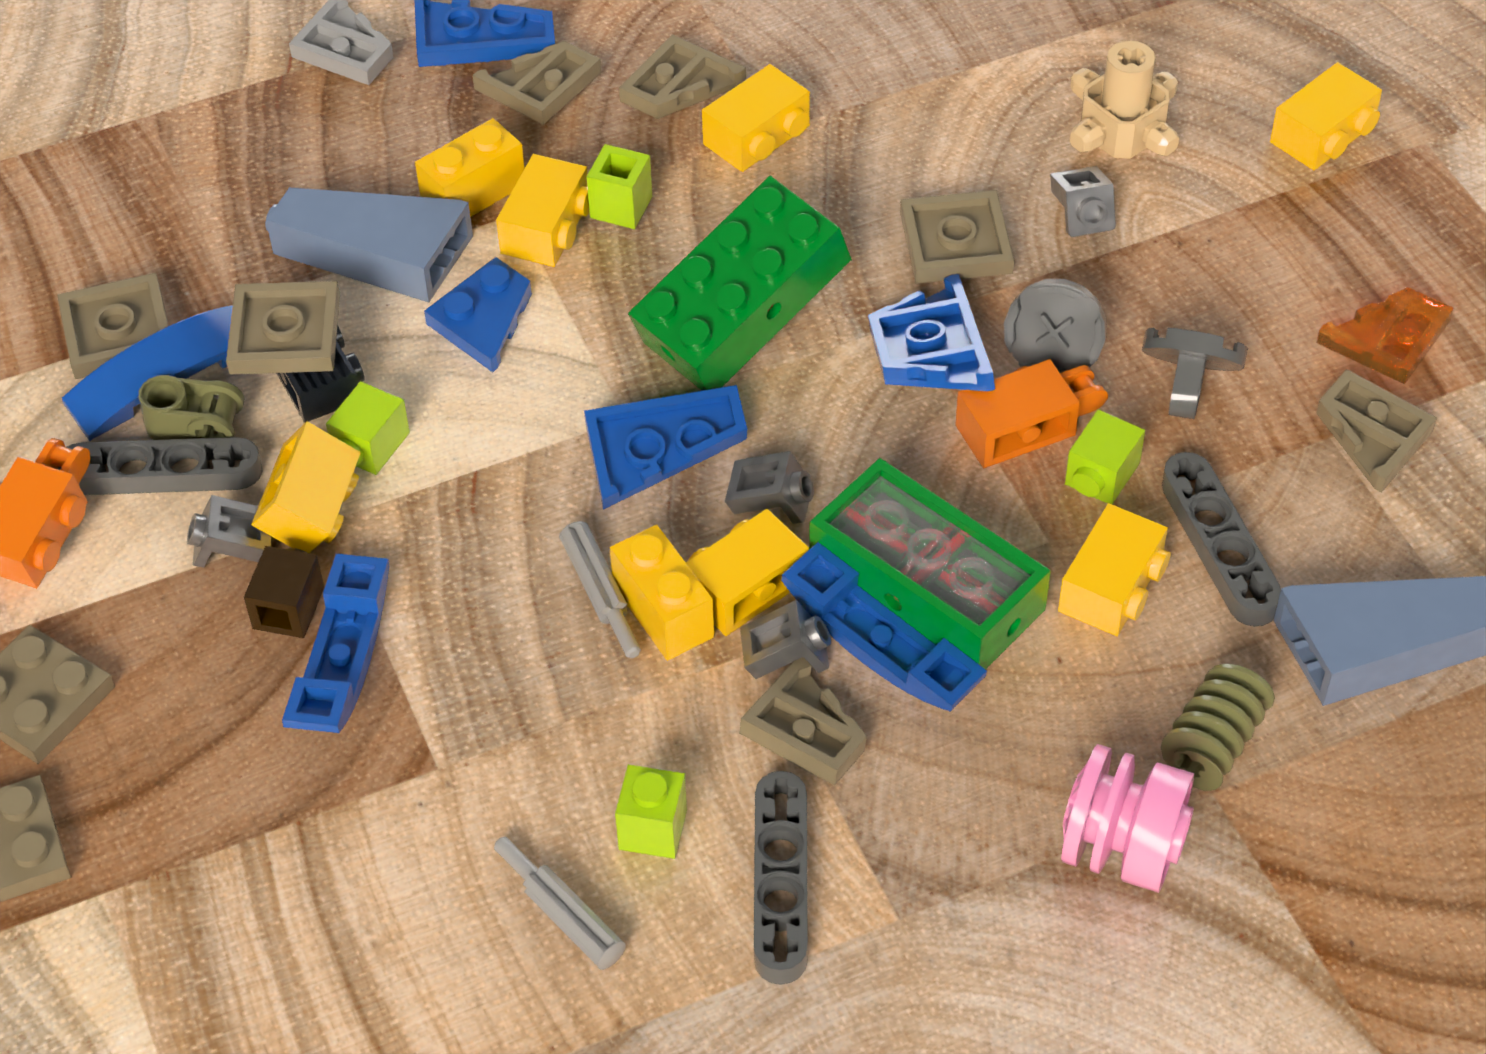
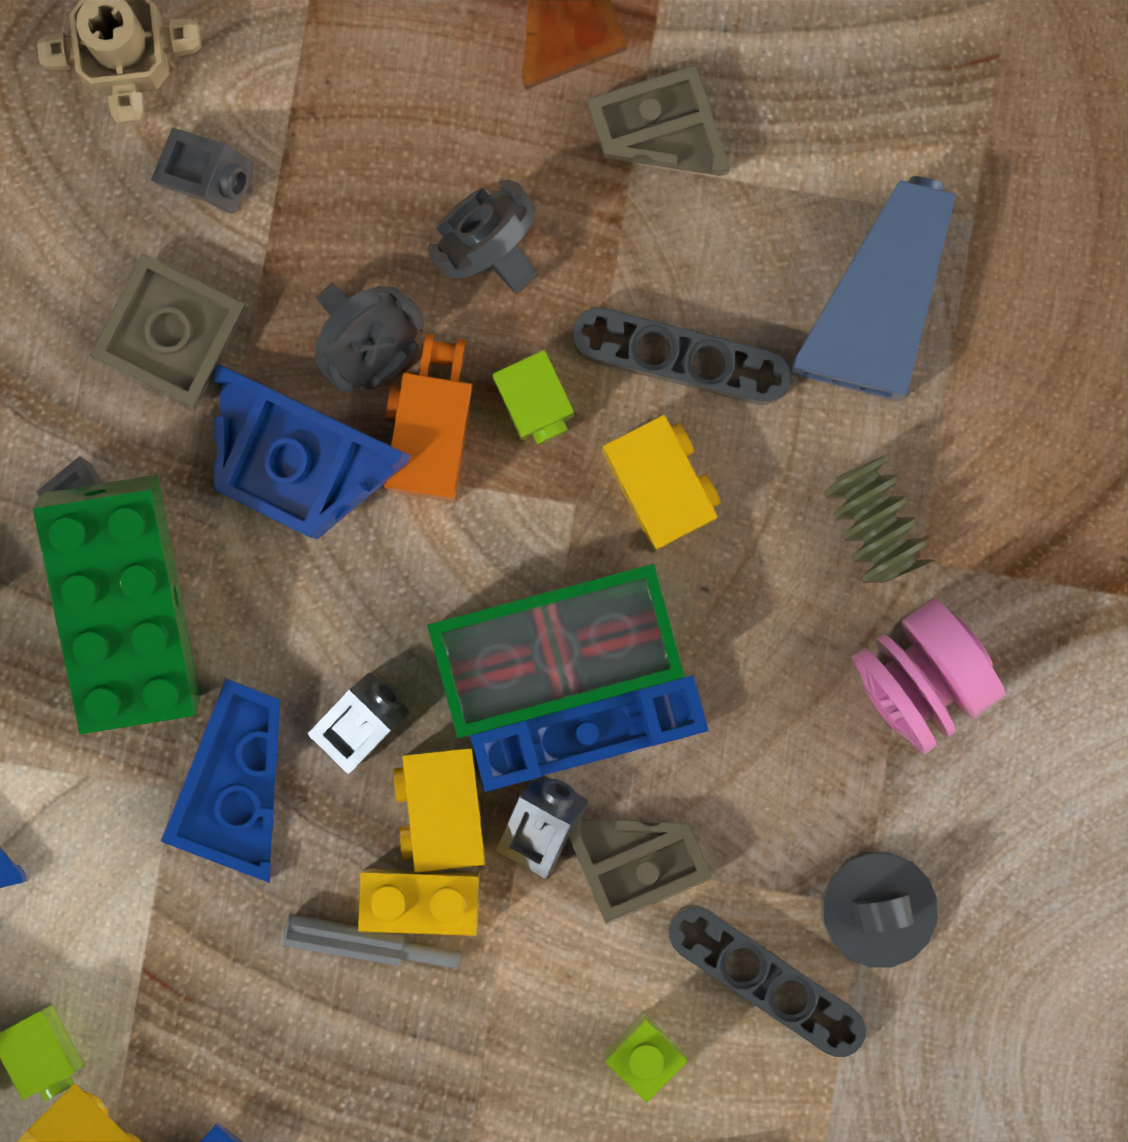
camera: 65 degrees left, 35 degrees up
none -> dark grey tile [821,852,937,968]

